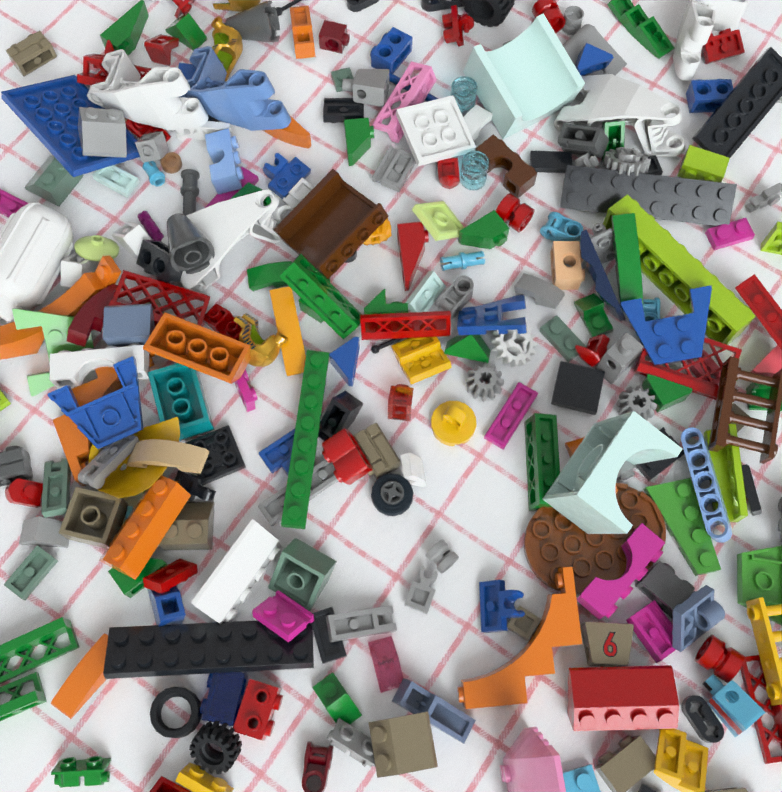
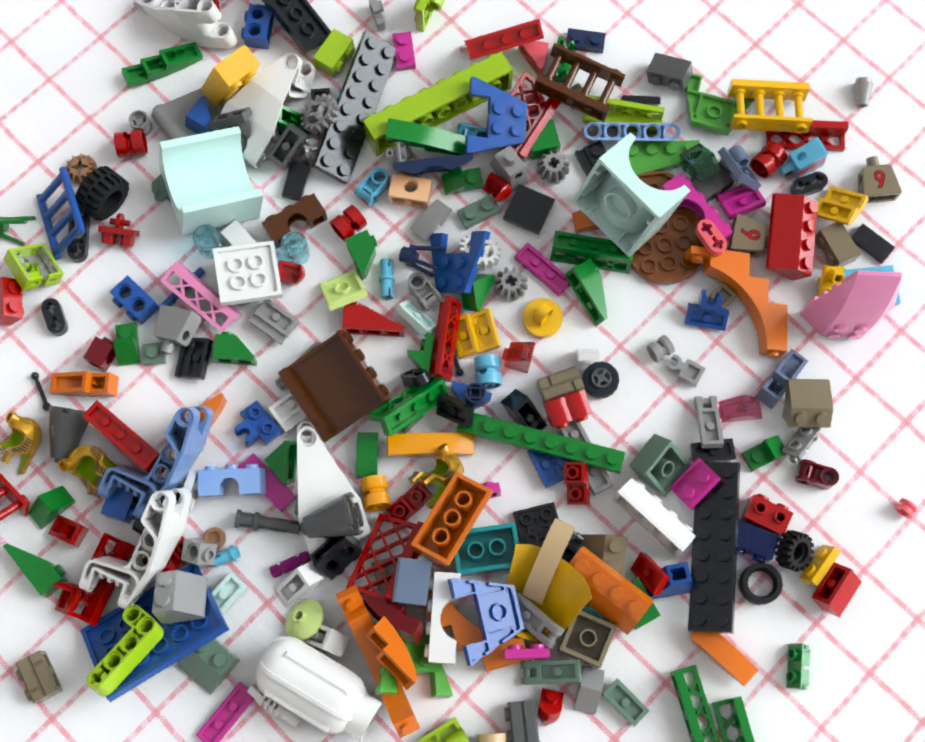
camera: 80 degrees left, 5 degrees up
none -> red fence [82,400,166,475]
none -> lime beam [87,605,164,696]
none -> green slope [113,323,140,366]
none -> yellow brick [201,45,260,108]
none -> dark grey tile [208,107,253,139]
none -> light orange wheel [359,475,391,512]
none -> orange slope [365,616,418,690]
none -> dark blue plant [399,244,445,277]
none -> black beam [400,369,431,387]
none -> black plate [436,393,474,428]
none -> dark blue wheel [465,382,486,408]
none -> medium azure wheel [474,354,502,389]
none -> dark pink plate [504,644,550,660]
none -> green slope [564,258,608,327]
none -> red slope [564,462,590,505]
none -> clear green brick [679,143,721,182]
none -> coral beam [695,219,727,256]
none -> yellow hips [816,265,845,297]

